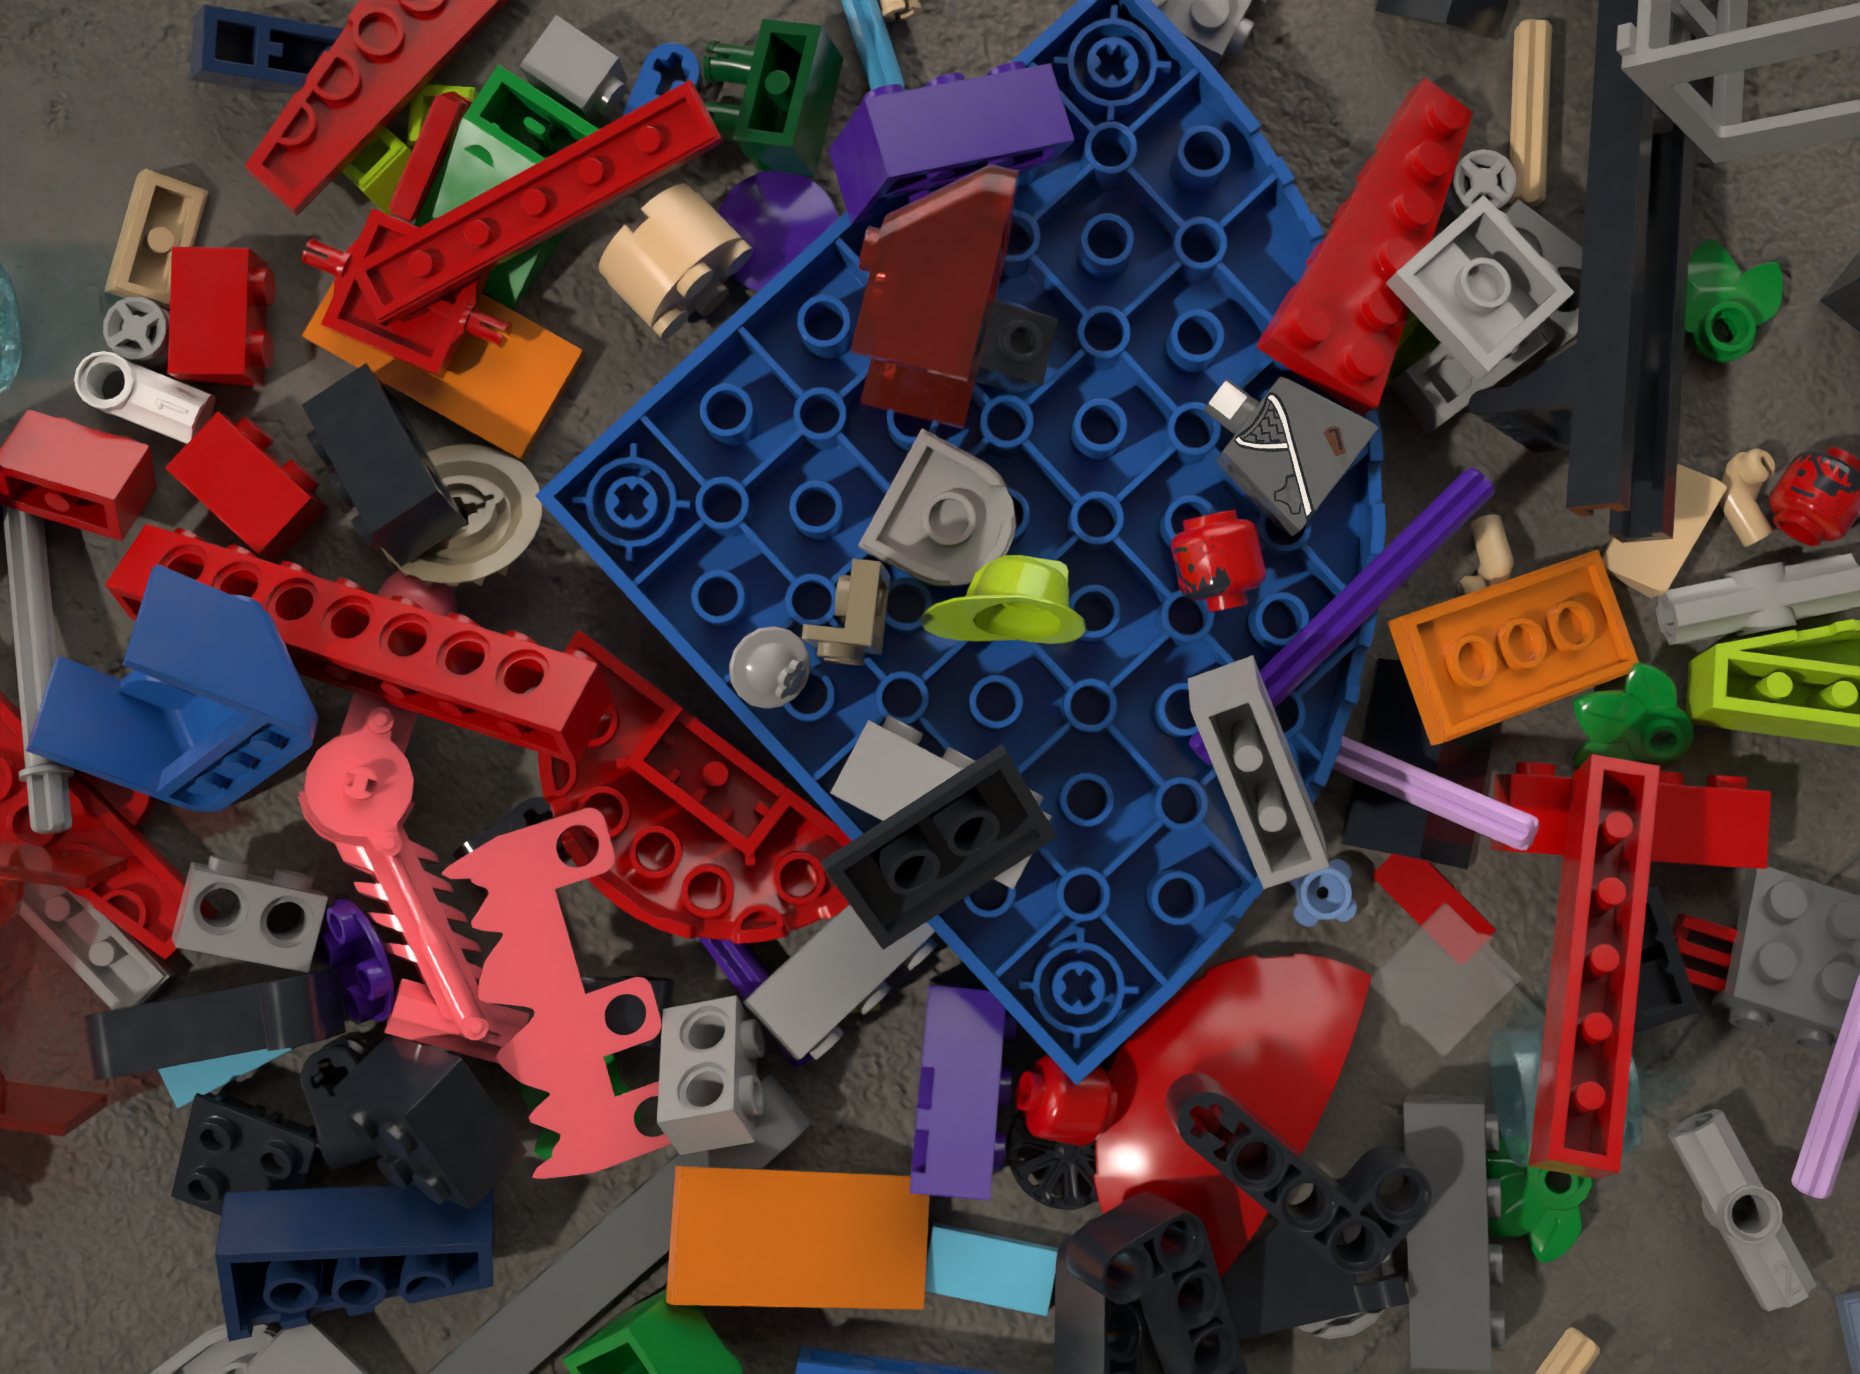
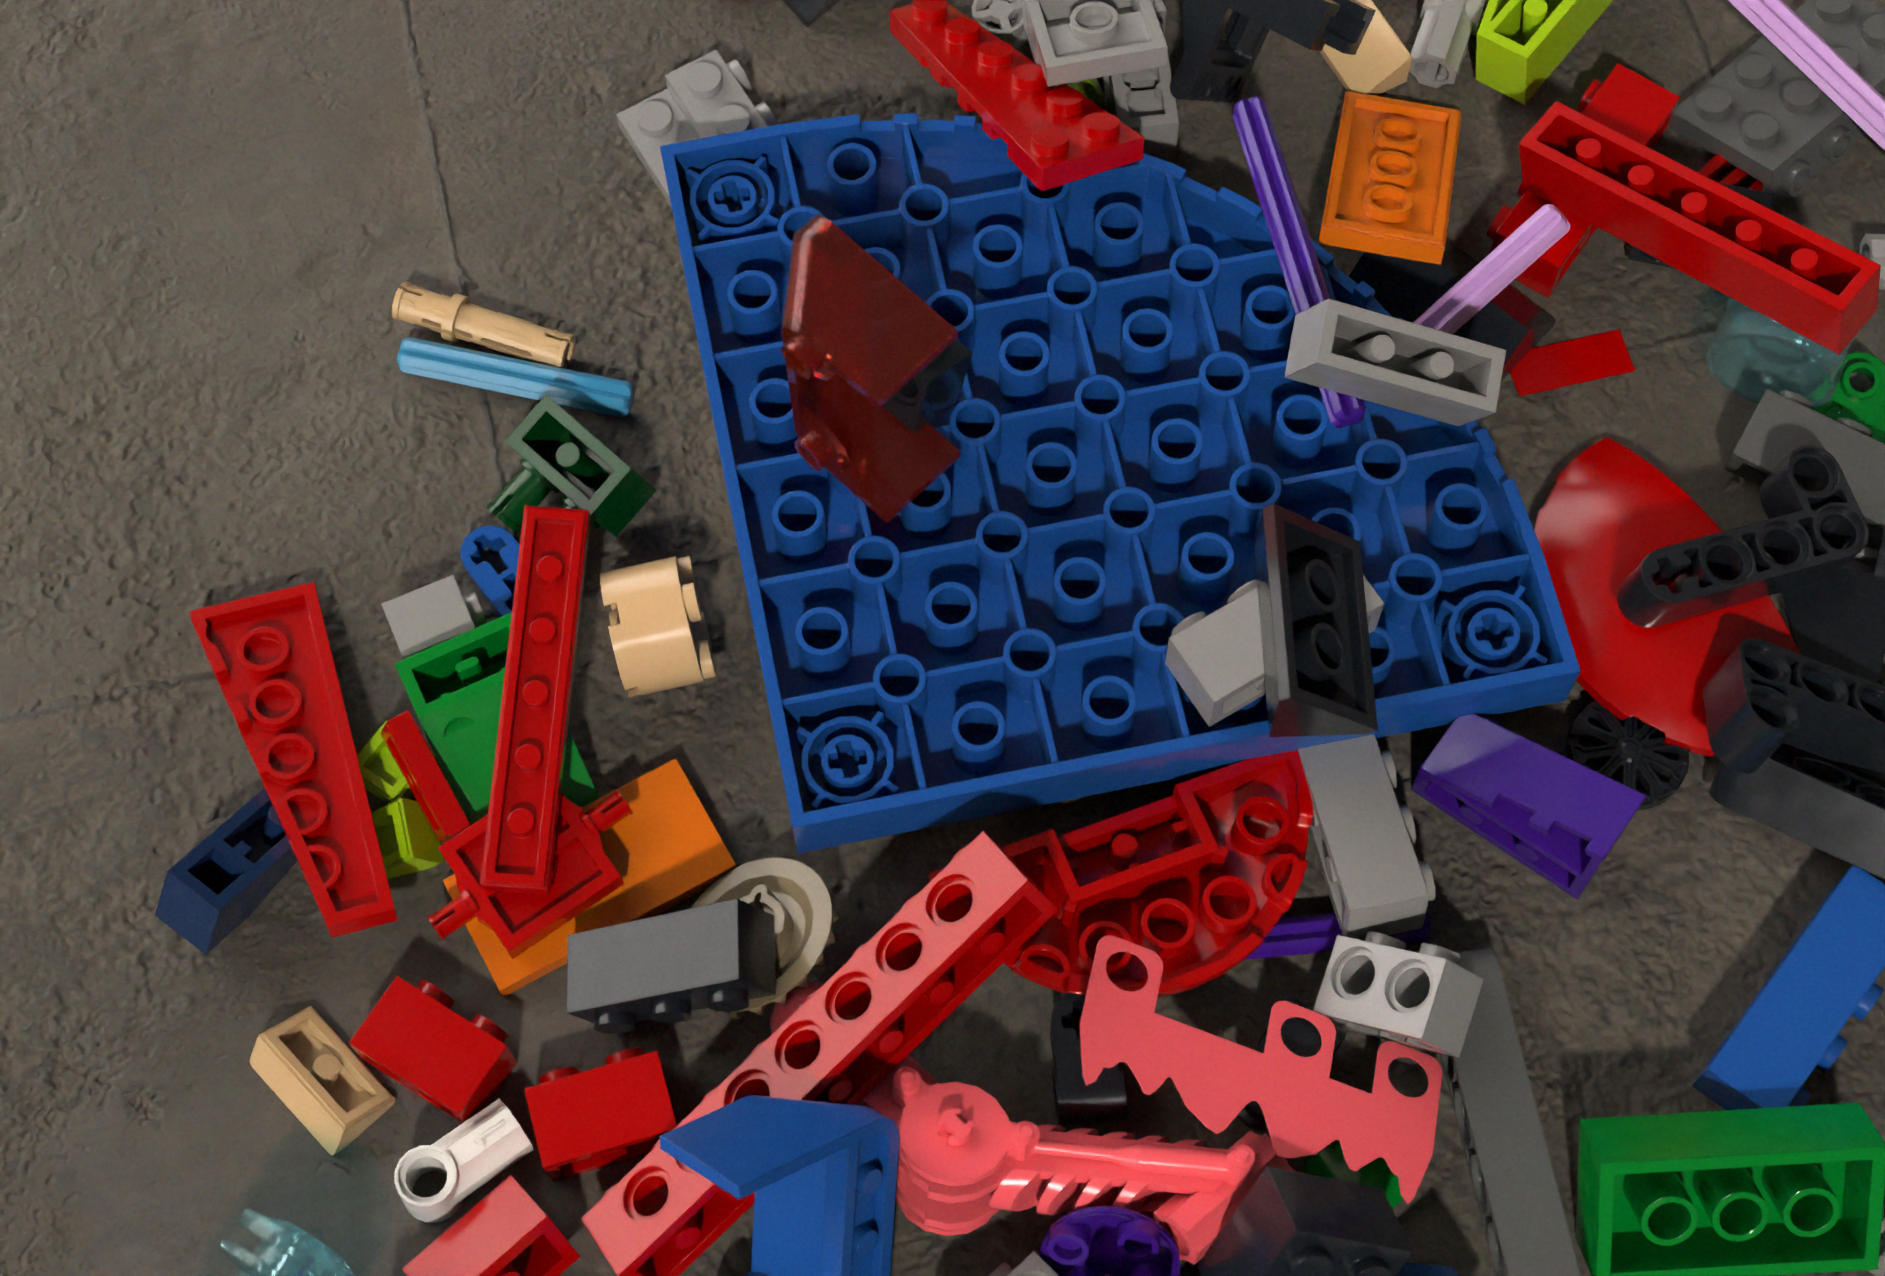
camera: 60 degrees left, 20 degrees down
light grey wheel [103,297,170,369] -> none
orange tile [666,1166,930,1310] -> none
dark purple dish [718,170,838,292] -> none
light grey hat [729,626,810,709] -> none
dark tan bracket [802,559,891,665] -> none
dark purple wedge [829,61,1074,224] -> none
light grey tile [858,429,1016,588] -> none
lime piece [921,555,1086,644] -> none
medium azure tile [925,1222,1059,1316] -> none
red head [1015,1054,1117,1146] -> none
red head [1171,509,1266,612] -> none
dark grey torso [1203,377,1379,538] -> none
medium blue plate [1289,859,1357,927] -> none
clear piece [1369,903,1522,1057] -> none
tan arm [1458,514,1514,597] -> none
green plate [1572,662,1694,767] -> none

